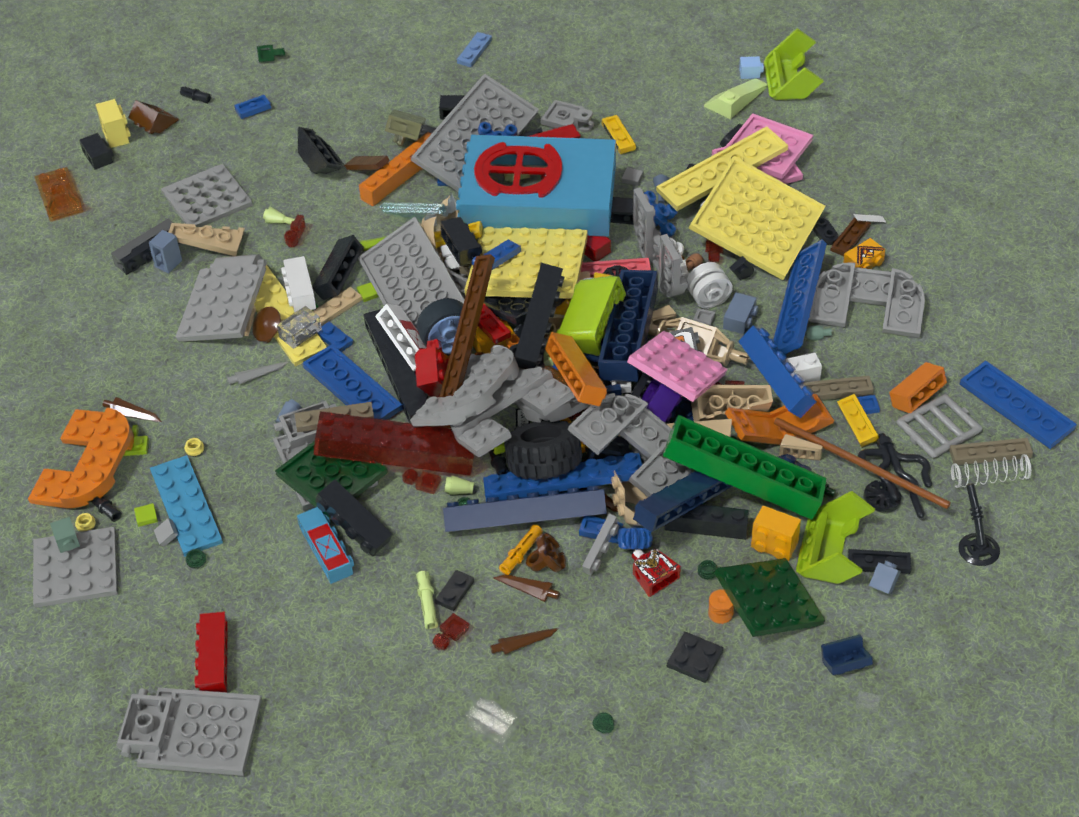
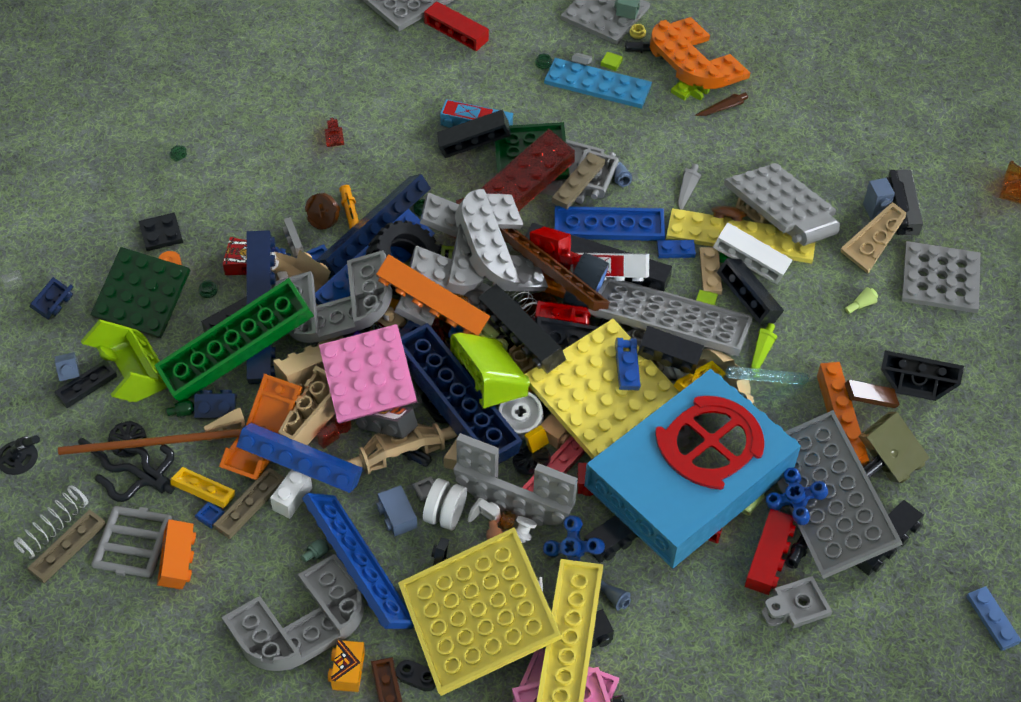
camera: 130 degrees right, 5 degrees up
light yellow plate [184,438,204,456] -> none
clear brick [277,306,322,349] -> none
clear red plate [284,214,306,247] -> none
yellowish green pin [416,571,438,629] -> none
black plate [435,570,474,611] -> none
clear brick [467,697,518,747] -> none
reddish brown bar [490,628,559,654] -> none
reddish brown bar [493,574,560,602] -> none
yellow plate [601,115,636,154] -> none
light grey tile [622,168,643,186] -> none
light orange brick [751,506,801,561] -> none
blue plate [960,361,1077,449] -> none

